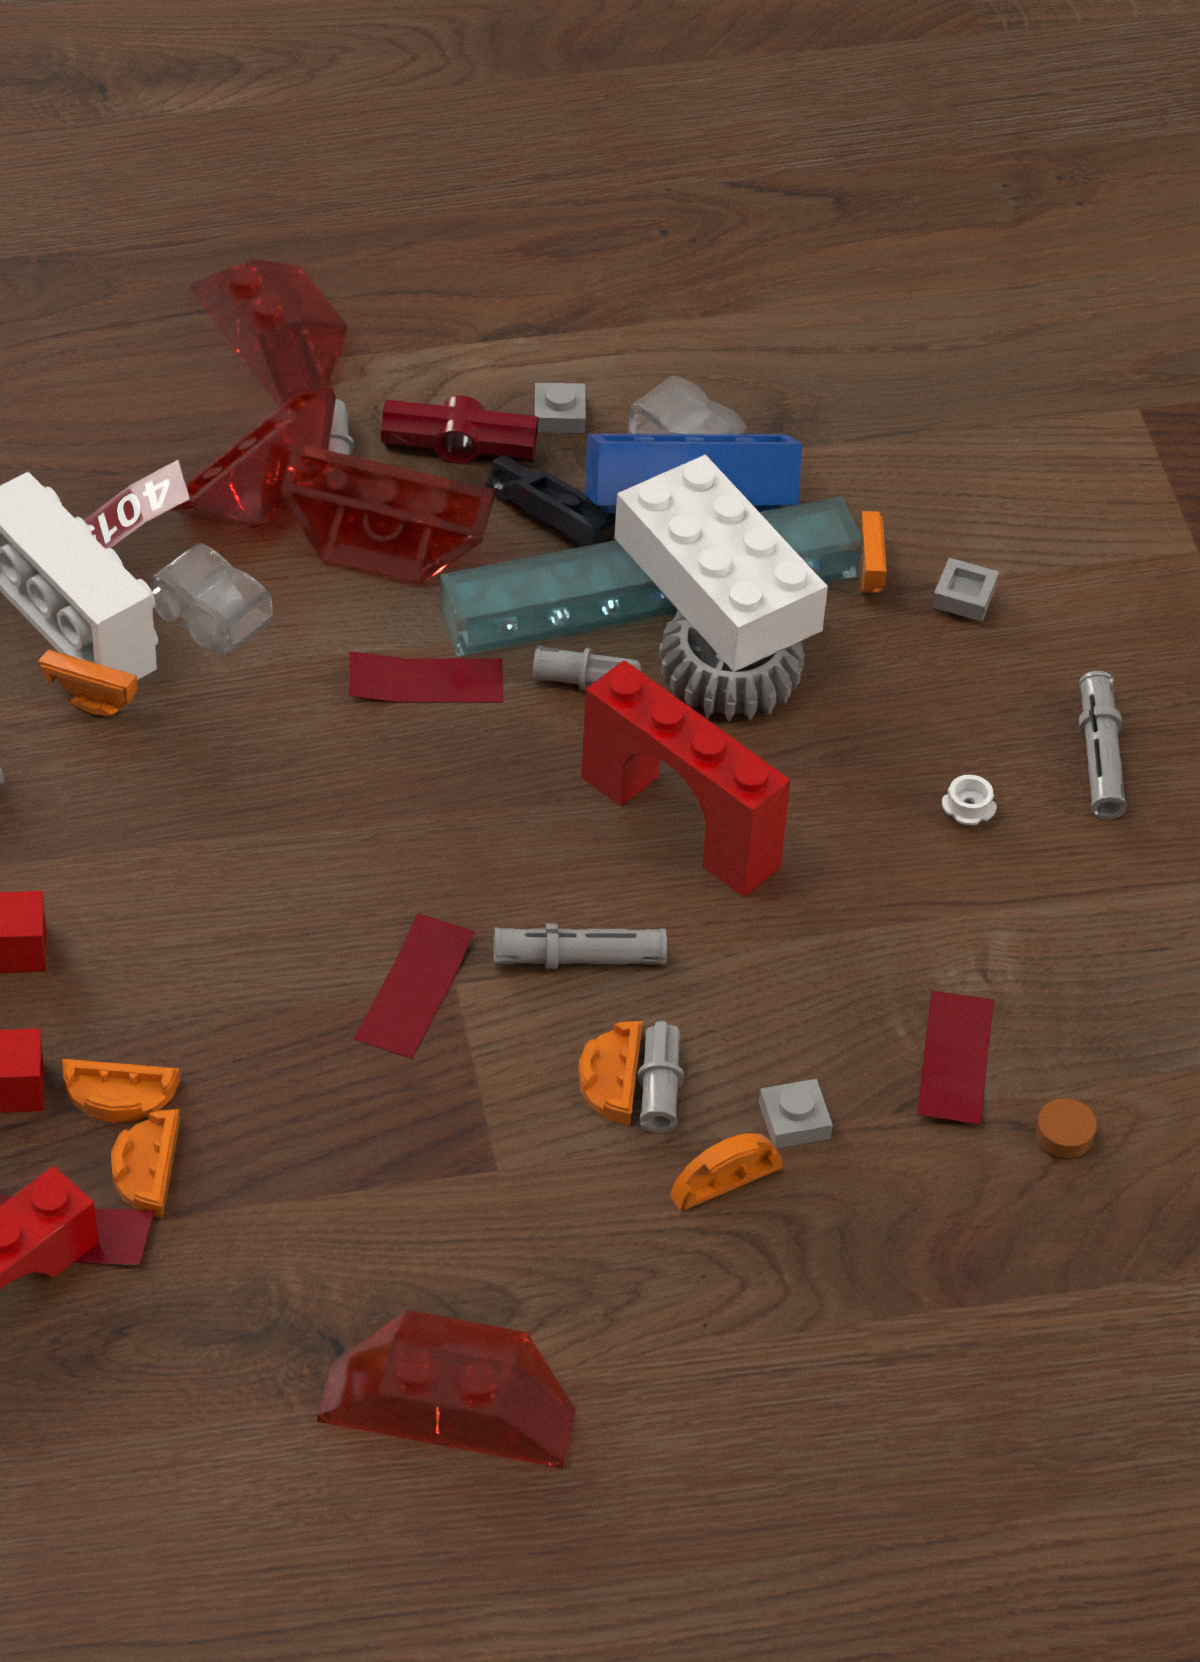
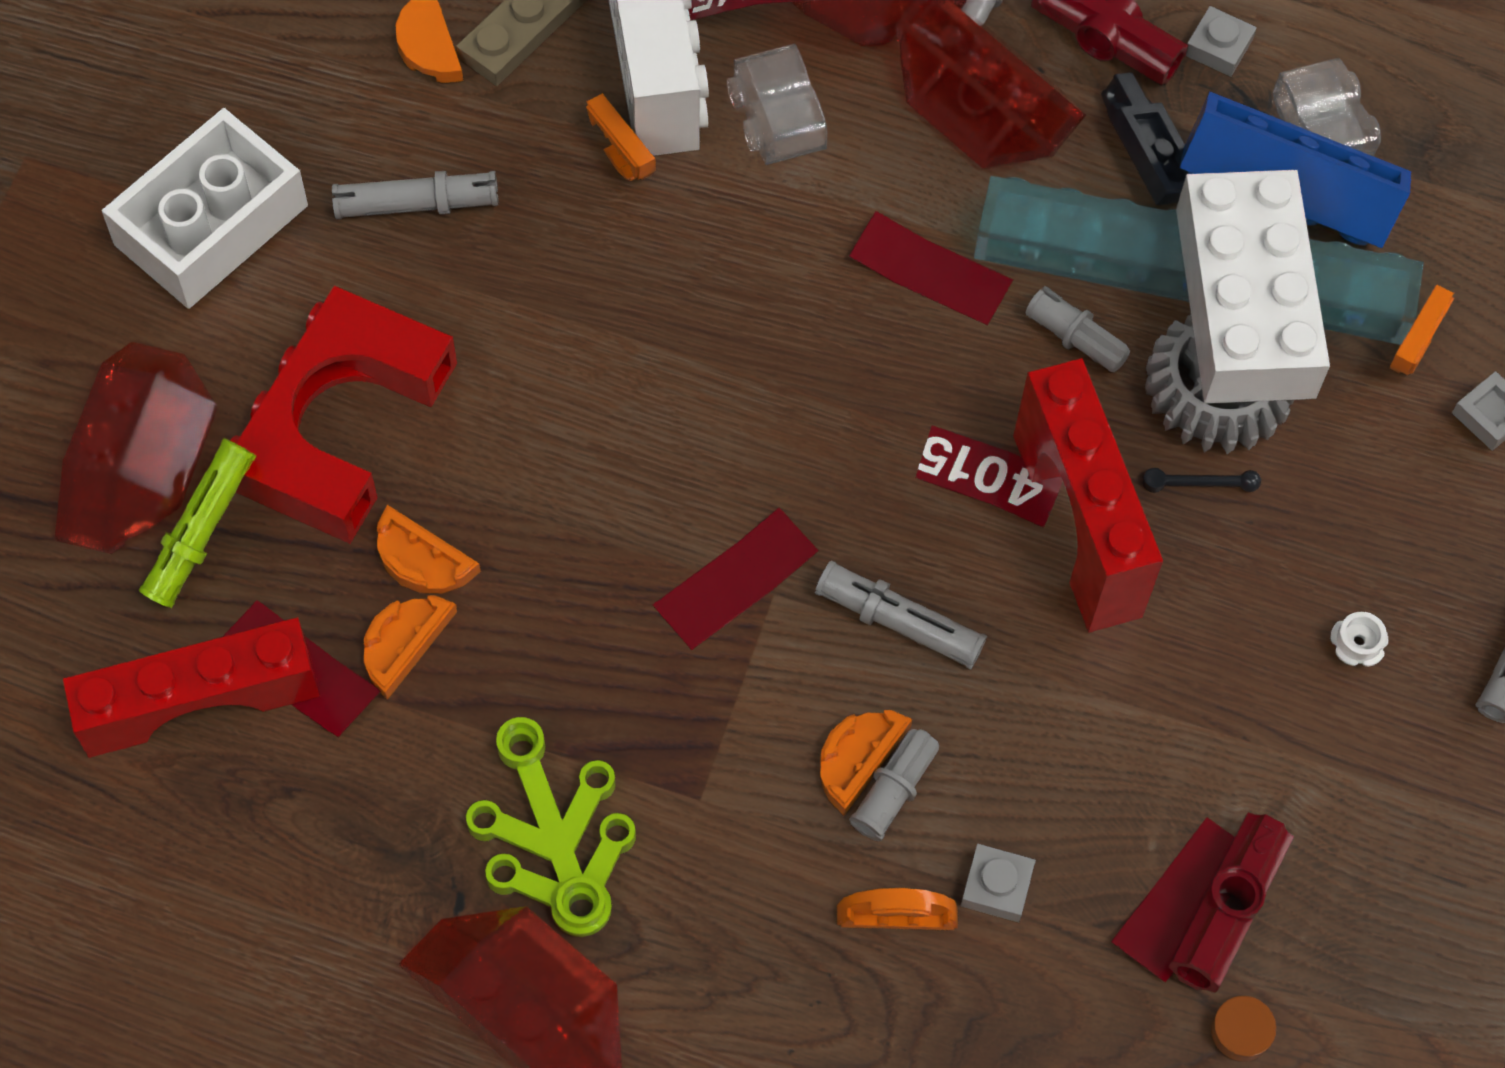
camera: 30 degrees right, 15 degrees up
none -> lime plant [466,717,636,937]
none -> dark red sticker [915,425,1063,528]
none -> black hinge [1142,468,1261,493]
none -> dark red piece [1168,812,1294,993]

